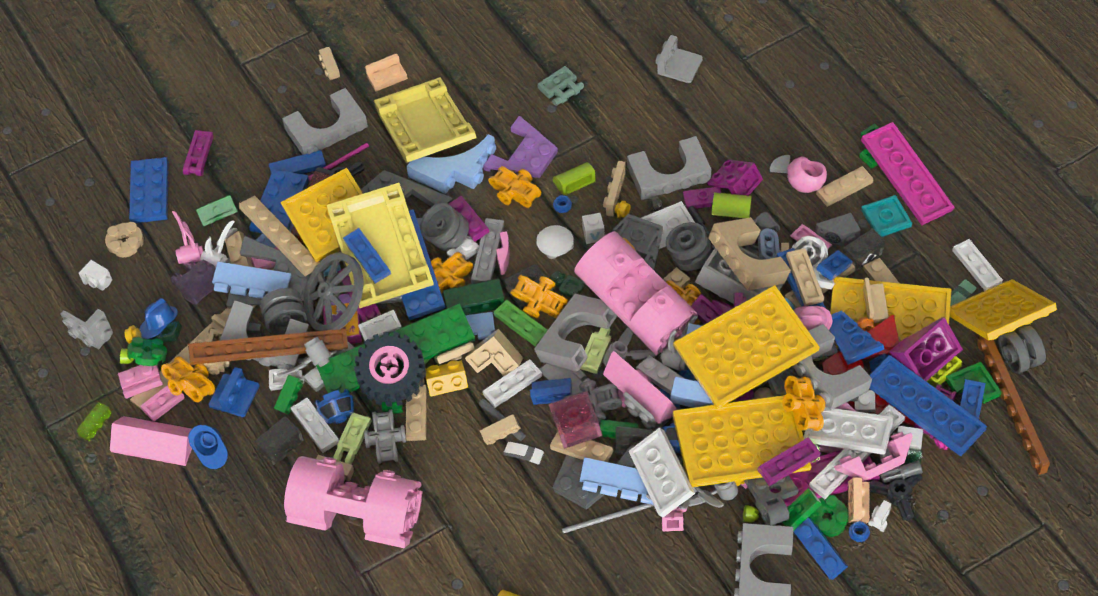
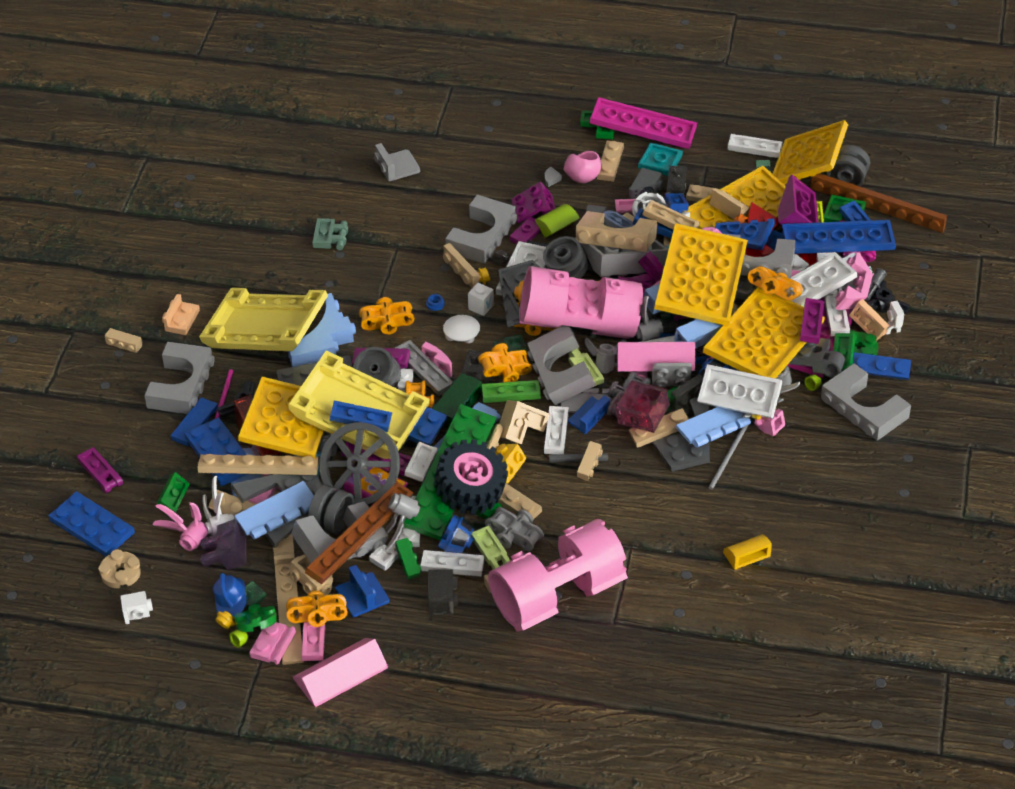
camera: 50 degrees left, 10 degrees down
light grey bracket [60,309,113,350] -> none
clear neon green piece [77,402,111,441] -> none
blue piece [188,425,228,469] -> none
medium lavender wing [483,116,558,178] -> none
white sticker [503,442,544,464] -> none
lime brick [553,162,595,195] -> none
blue plate [849,521,870,542] -> none

